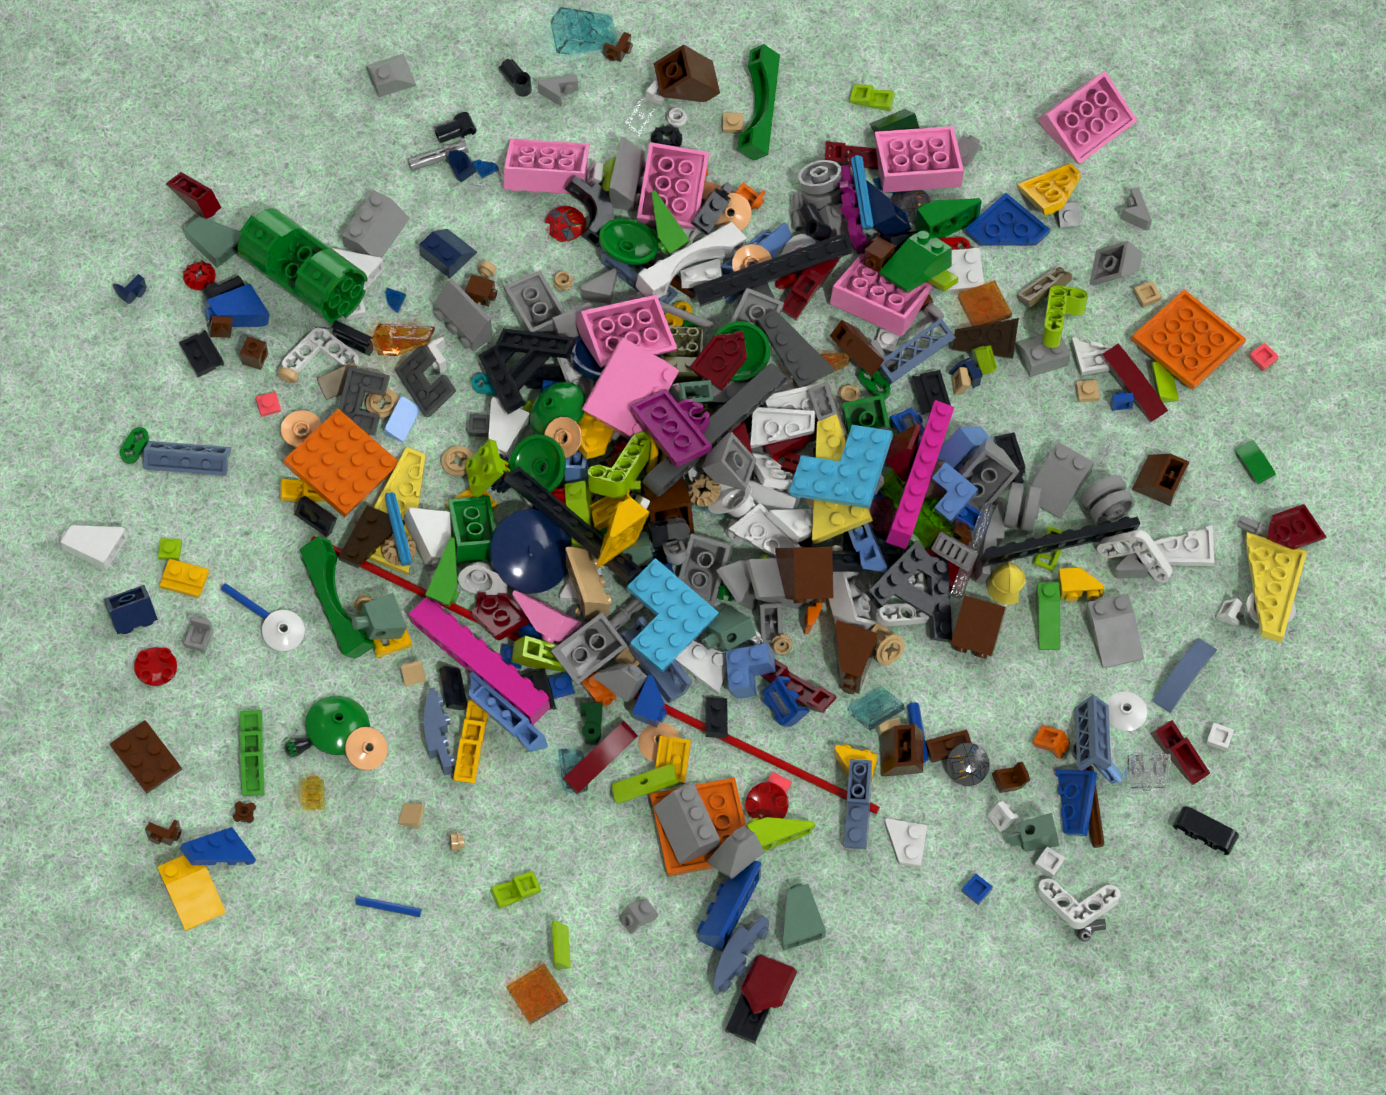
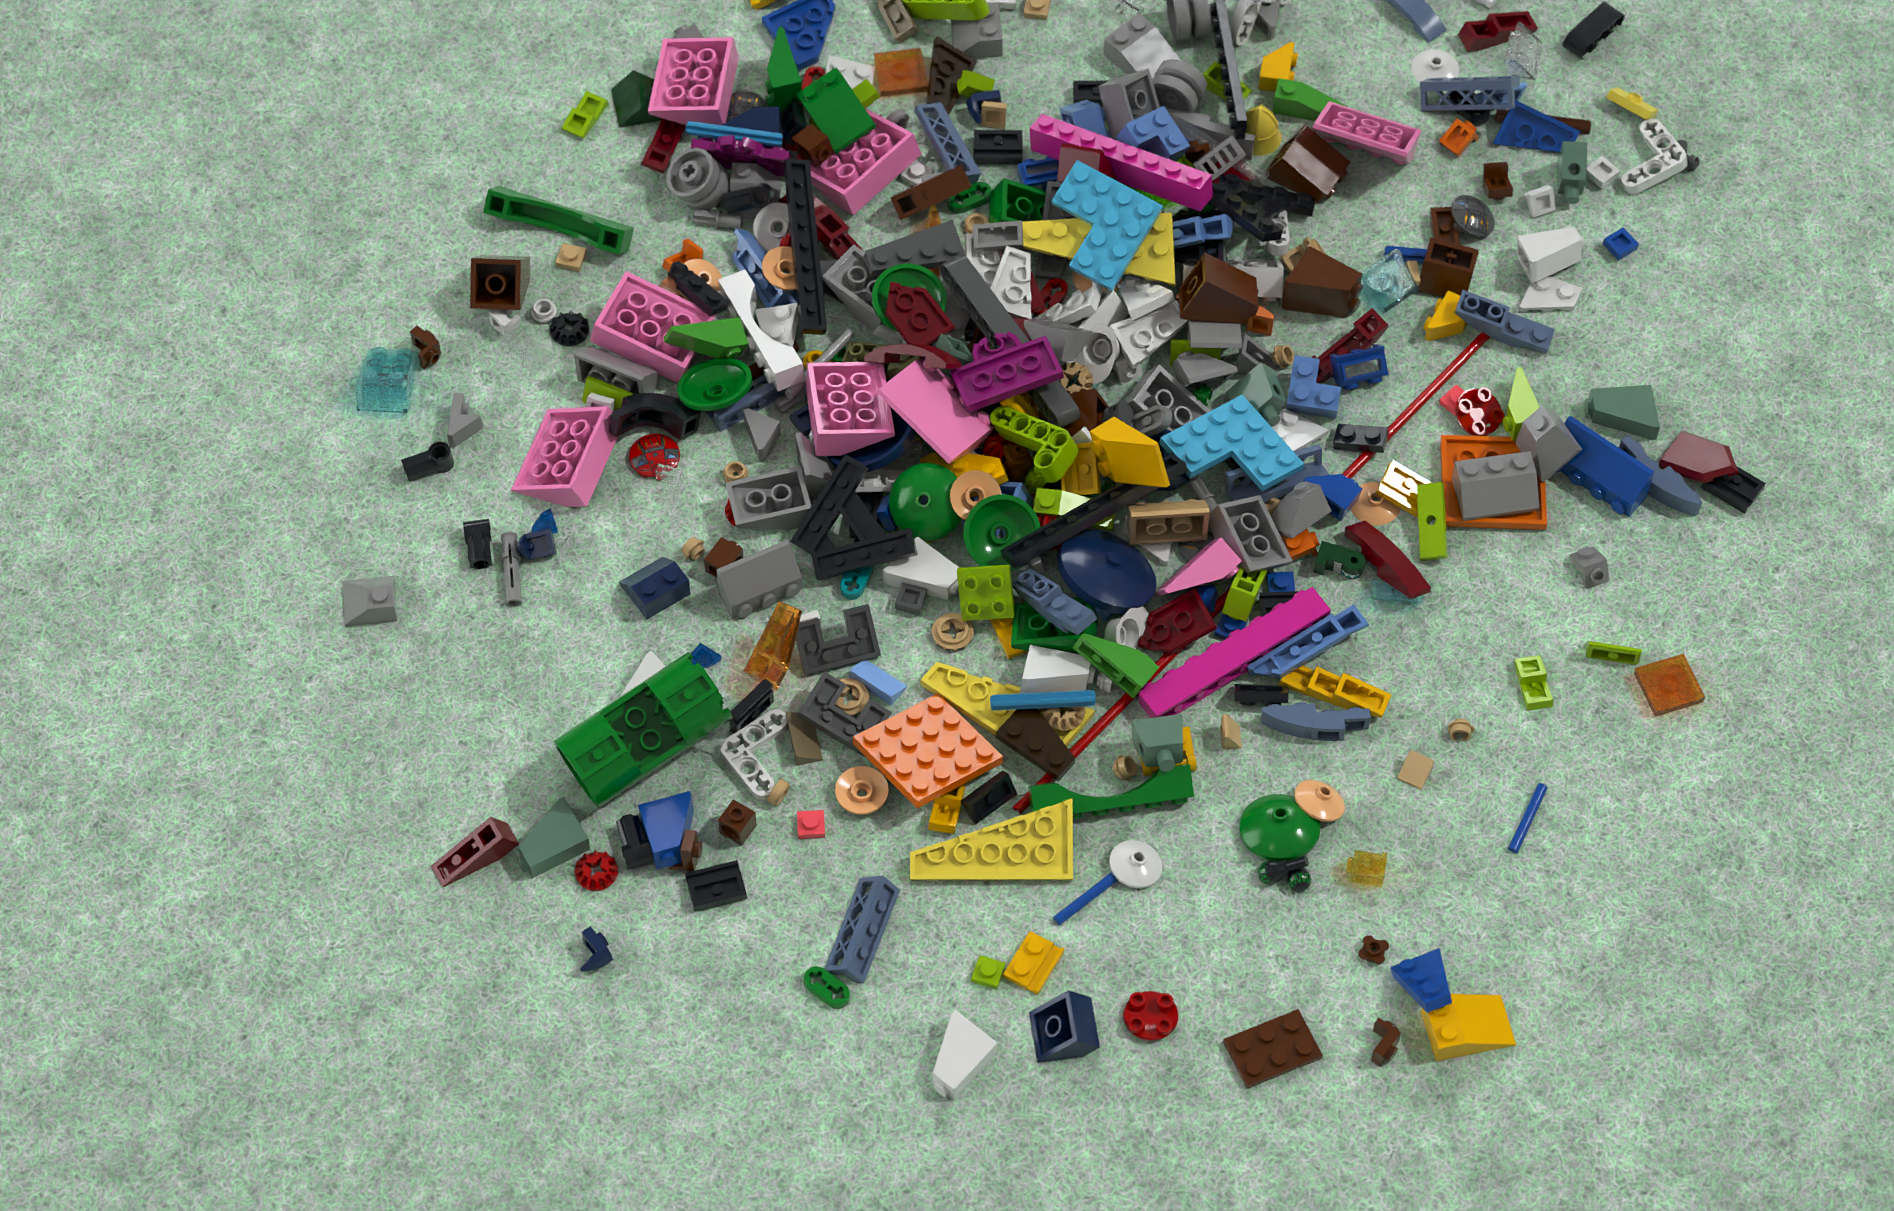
camera: 75 degrees left, 5 degrees down
light grey bracket [184,617,214,653] -> none
bright green slope [240,710,265,796] -> none
light grey slope [342,190,409,258] -> none
light grey slope [1085,594,1144,668] -> none
none -> dark red slope [864,344,961,369]
none -> light yellow wing [910,798,1073,880]
none -> sand blue slope [1012,568,1097,635]
none -> black piece [1257,856,1309,885]
none -> bright pink slope [1313,101,1421,164]
none -> white slope [1517,227,1585,283]
none -> light yellow plate [1606,87,1659,120]

